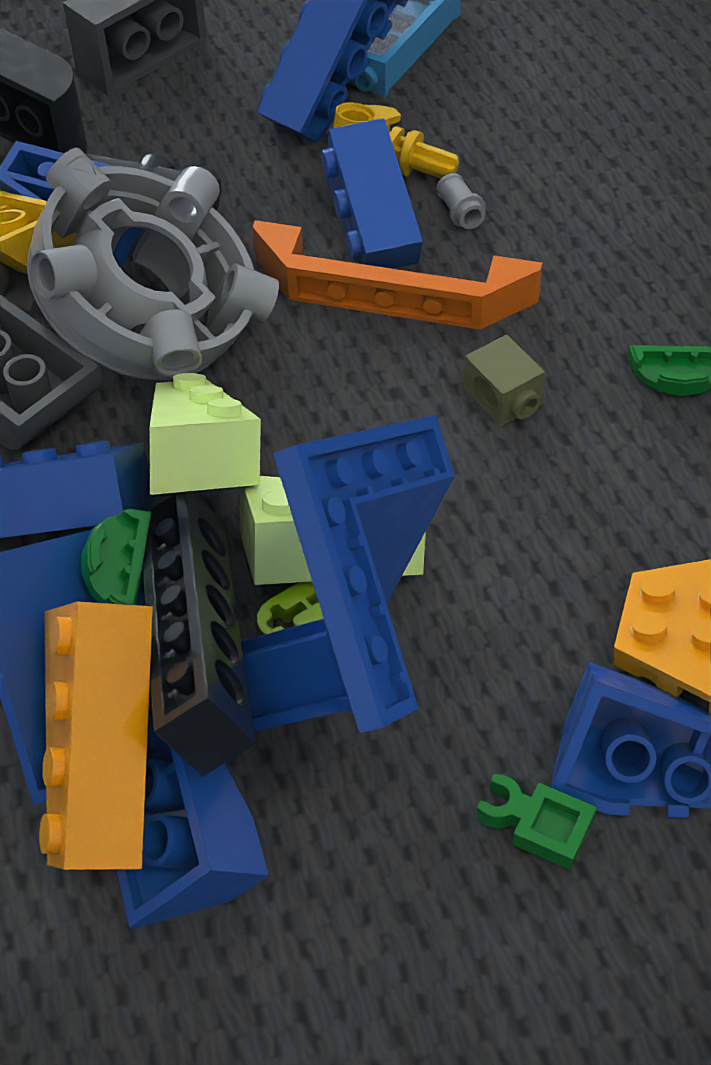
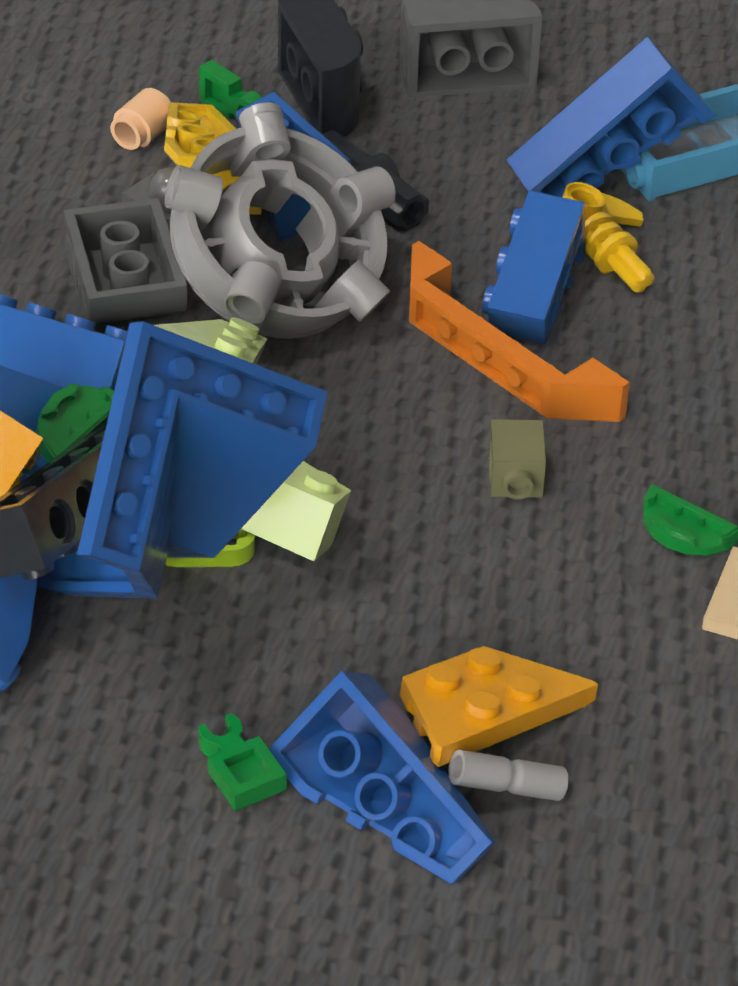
camera: 30 degrees right, 10 degrees down
light grey pin [436,173,486,229] -> none

